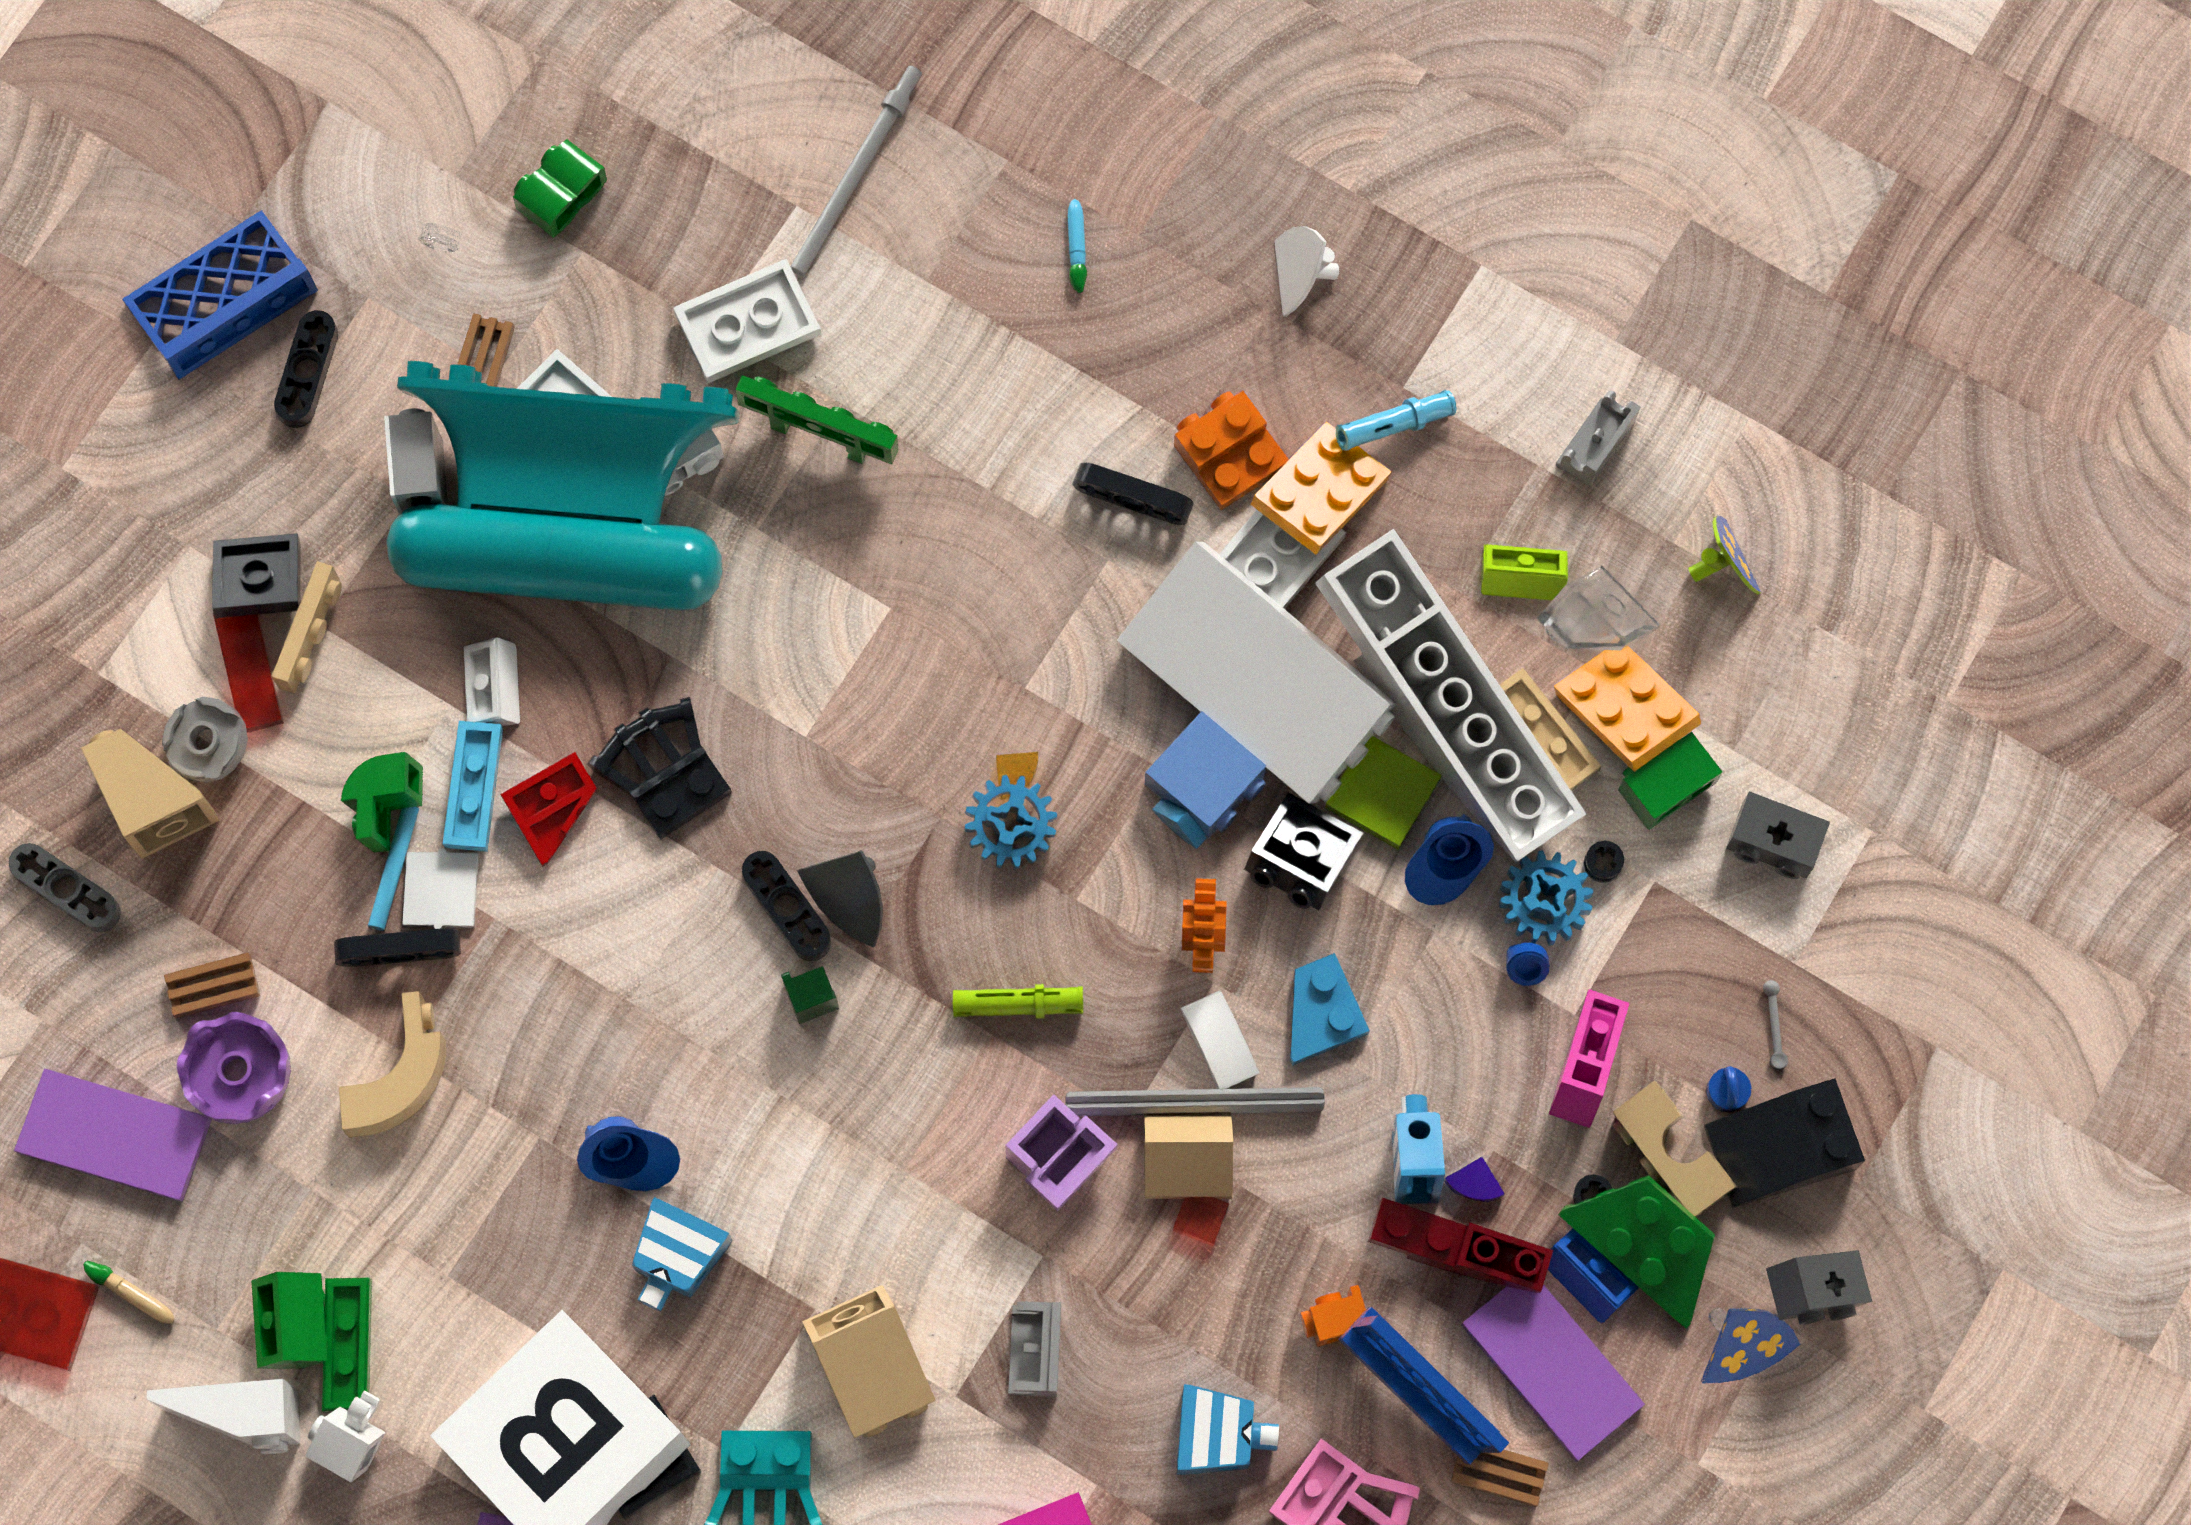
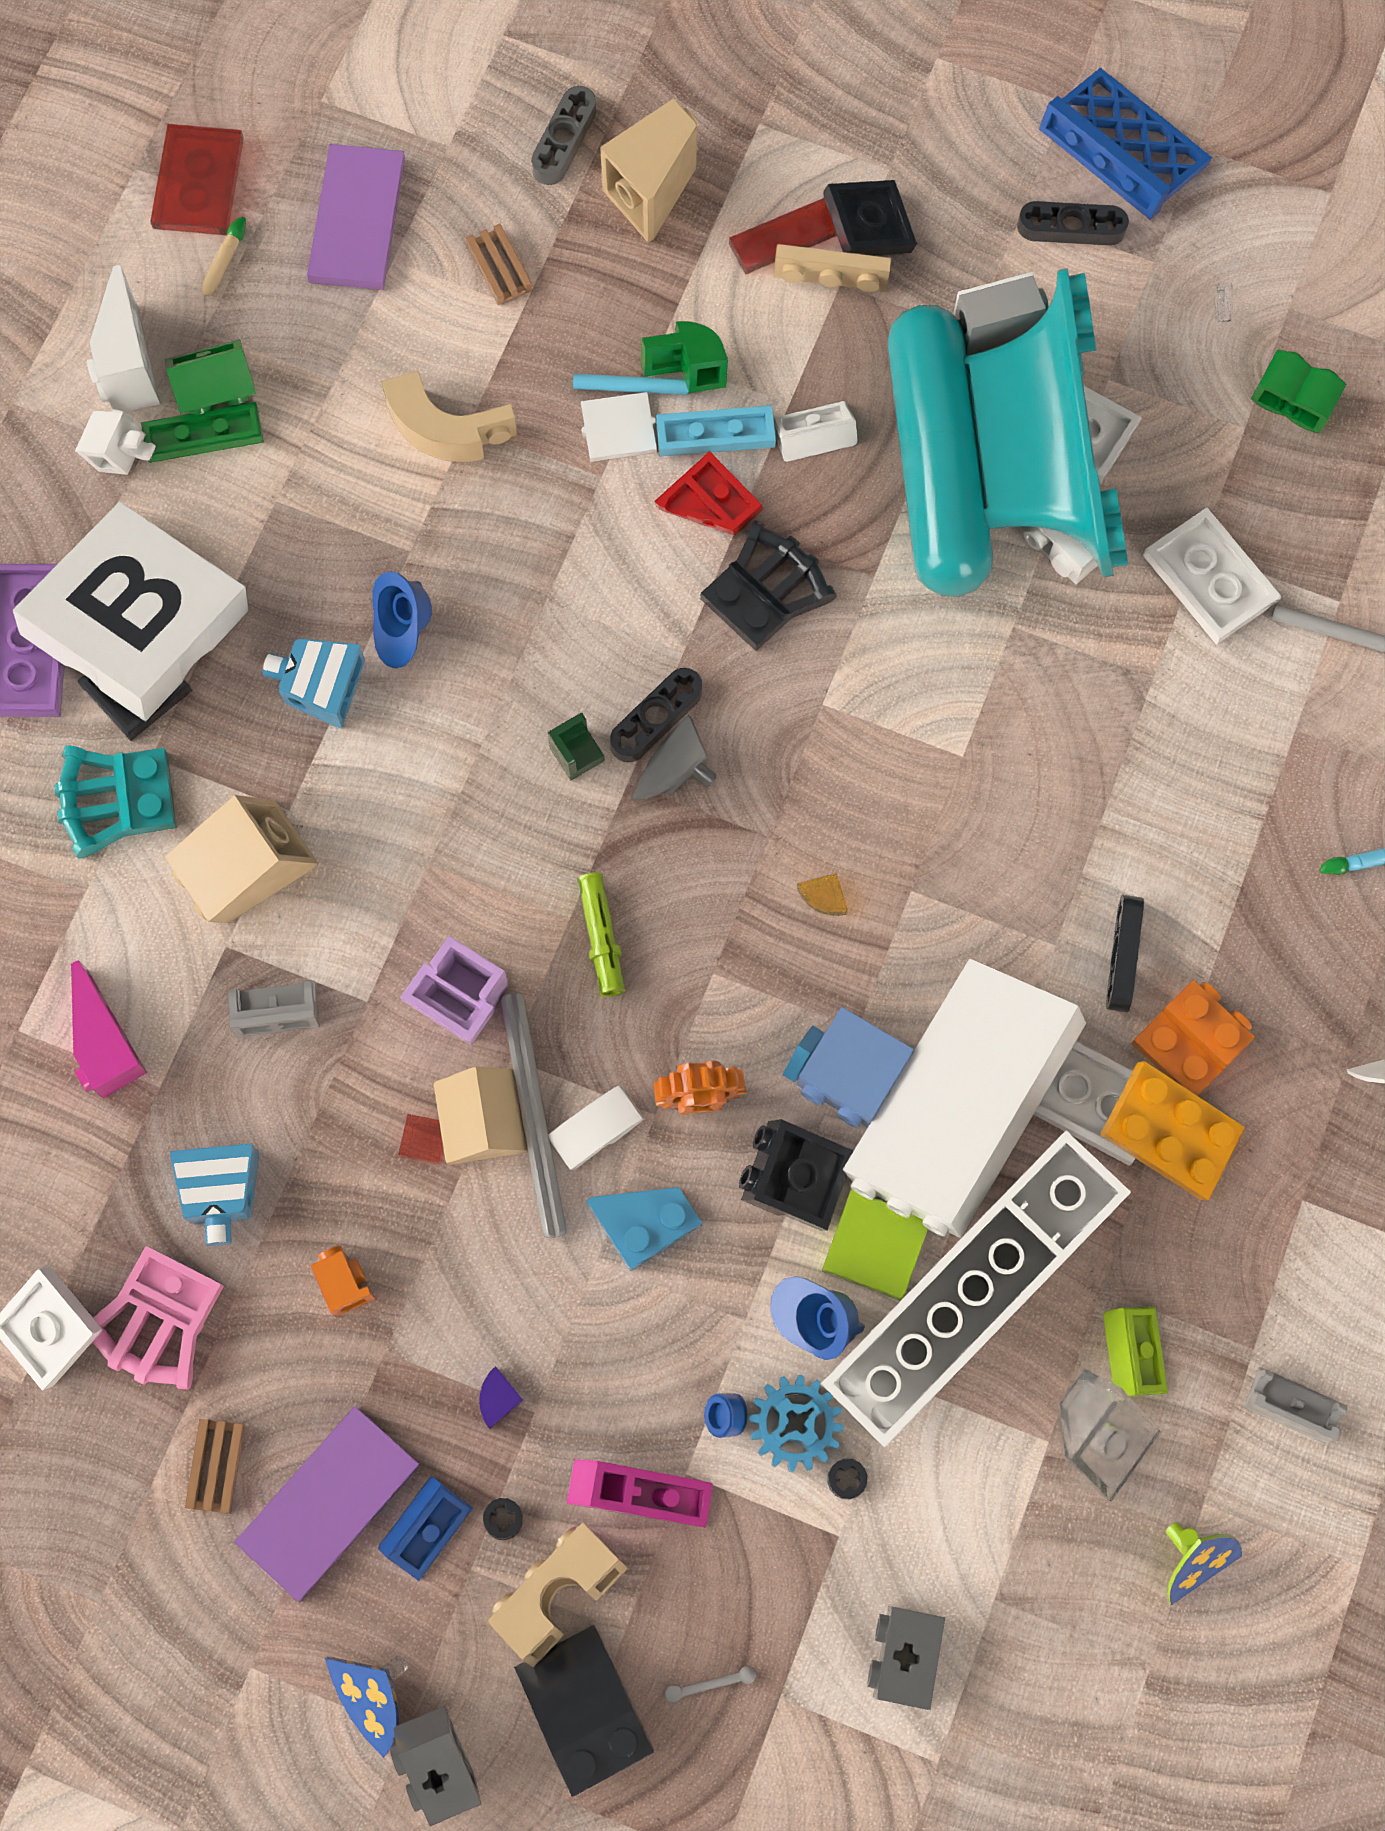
camera: 80 degrees right, 0 degrees up
light grey tile [162,697,248,783] -> none
medium lavender plate [177,1012,291,1124] -> none
black beam [334,928,461,967] -> none
medium nougat tile [457,313,515,387] -> none
green hinge [735,375,899,465] -> none
dark azure gear [964,775,1057,869] -> none
medium azure pin [1335,390,1457,451] -> none
blue fence [1338,1307,1509,1464] -> none
dark red slope [1368,1198,1553,1293] -> none
dark azure torso [1392,1094,1445,1204] -> none
tan plate [1499,668,1602,791] -> none
light orange plate [1554,639,1701,772] -> none
green wing [1558,1175,1715,1329] -> none
green brick [1618,732,1723,830] -> none
blue tile [1706,1066,1752,1113] -> none

